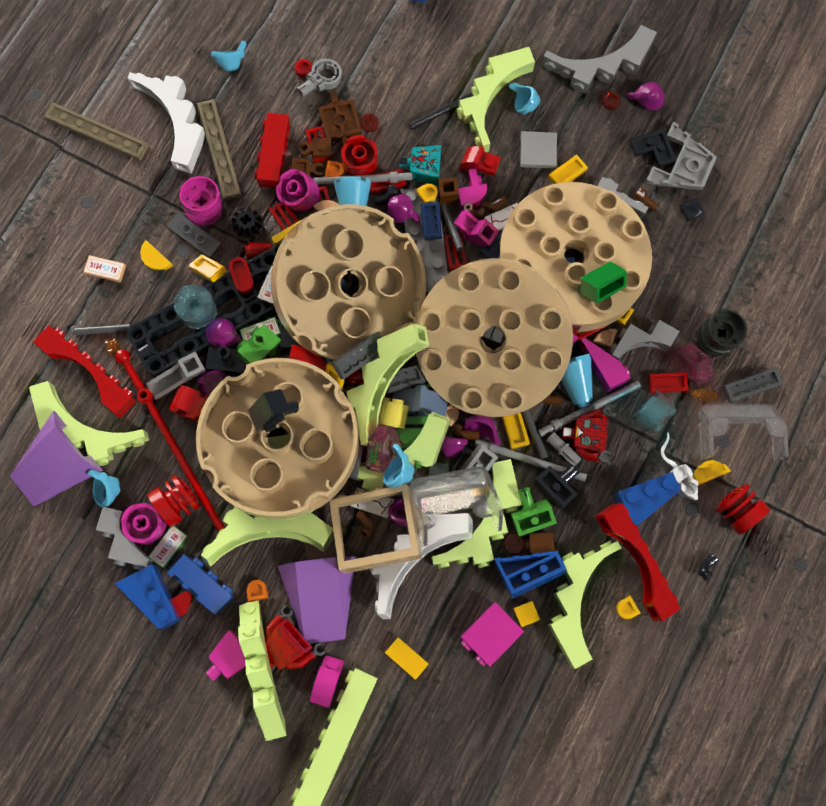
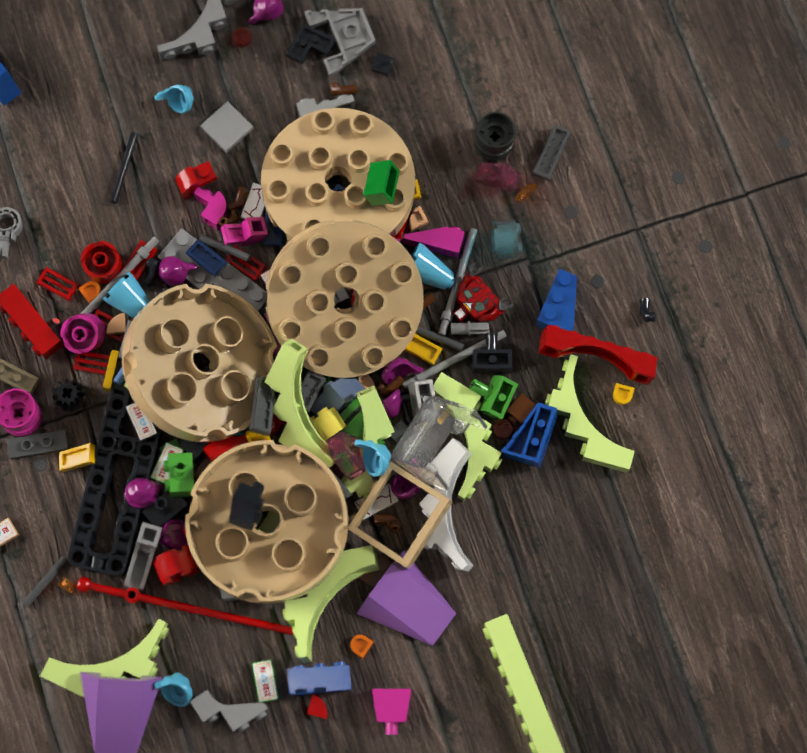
camera: 45 degrees left, 0 degrees up
red arch [32,325,136,418] -> none
blue wedge [115,565,182,629] -> none
dark pink brick [121,503,167,545] -> none
yellow tile [140,240,173,271] -> none
red wheel [147,474,200,528] -> none
clear light blue brick [174,285,217,329] -> none
red tile [229,257,255,294] -> none
yellowish green arch [238,600,286,741] -> none
red cone [244,243,272,260] -> none
red torso [264,605,326,670] -> none
reddish brown plate [291,158,323,178] -> none
reddish brown plate [300,138,332,159] -> none
dark pink brick [310,655,345,708] -> none
reddish brown plate [318,92,362,146] -> none
clear red tile [361,114,379,133] -> none
yellow tile [385,637,428,680] -> none
teal torso [400,145,441,185] -> none
yellow tile [416,184,438,203] -> none
reddish brown brick [438,177,459,205] -> none
yellowish green arch [457,47,535,152] -> none
dark pink brick [460,602,524,667] -> none
yellow tile [513,601,540,627] -> none
yellow tile [548,154,588,184] -> none
light grey arch [609,320,680,360] -> none
red tile [647,372,689,394] -> none
white animal [661,432,699,500] -> none
yellow tile [693,460,731,486] -> none
clear windscreen [699,403,789,462] -> none
red wheel [715,483,771,535] -> none

